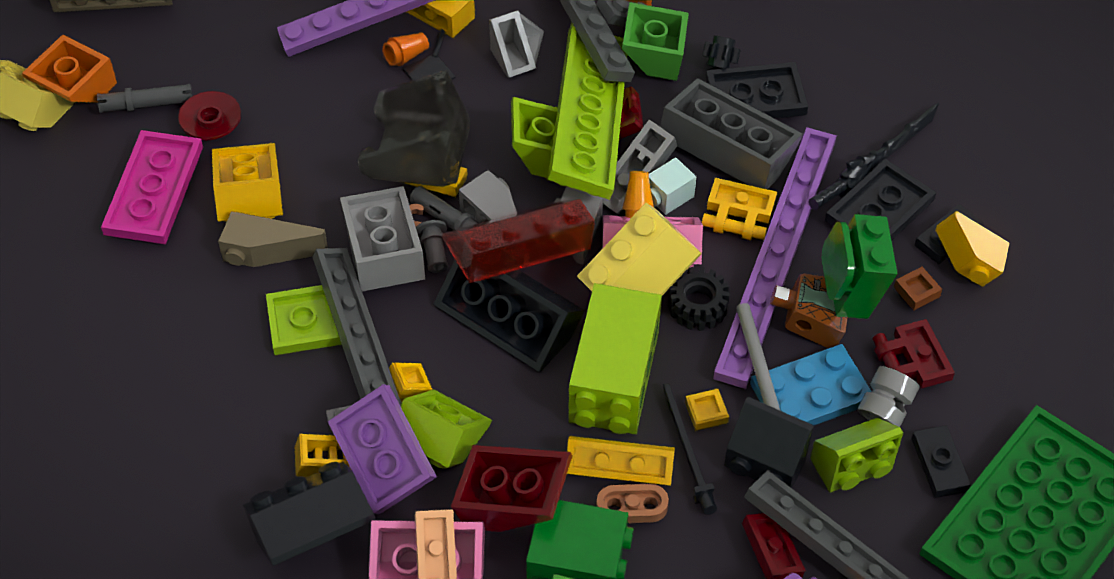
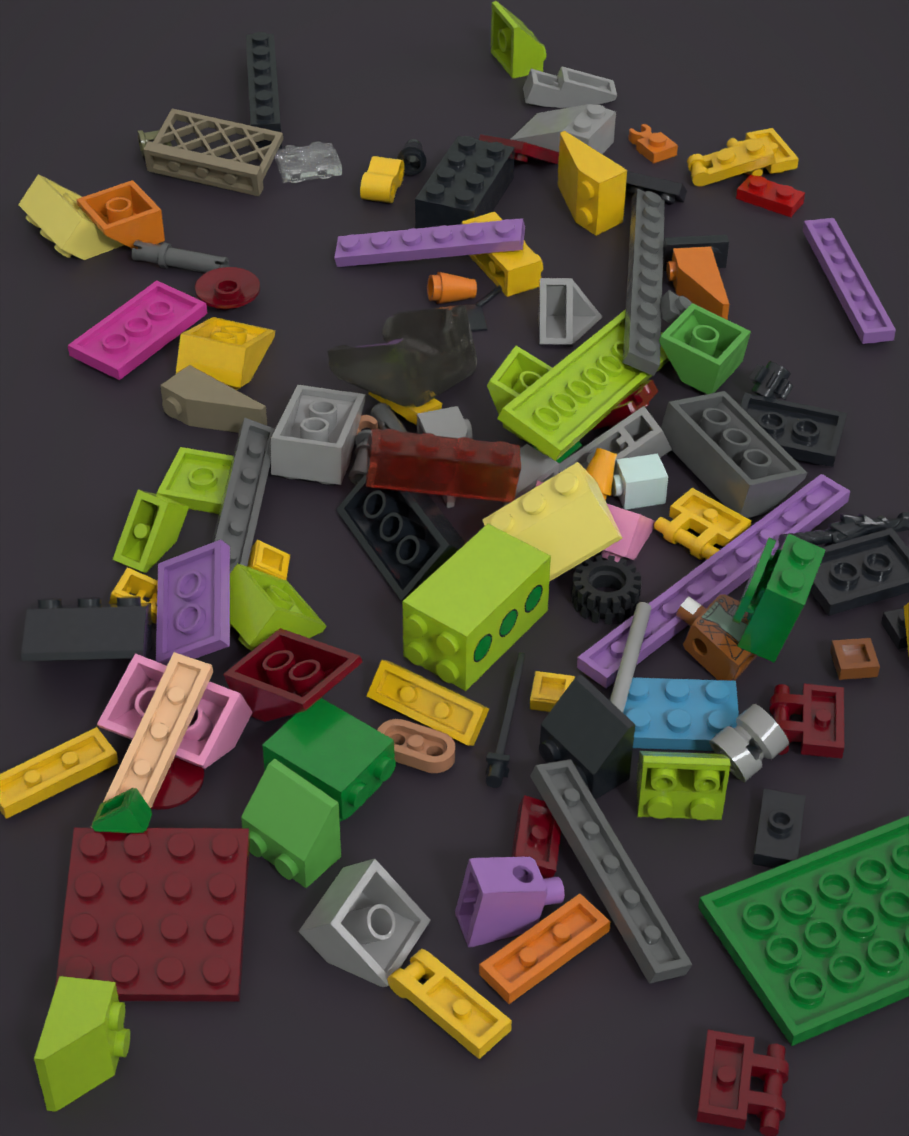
camera: 25 degrees right, 10 degrees down
none -> lime slope [112,490,189,573]

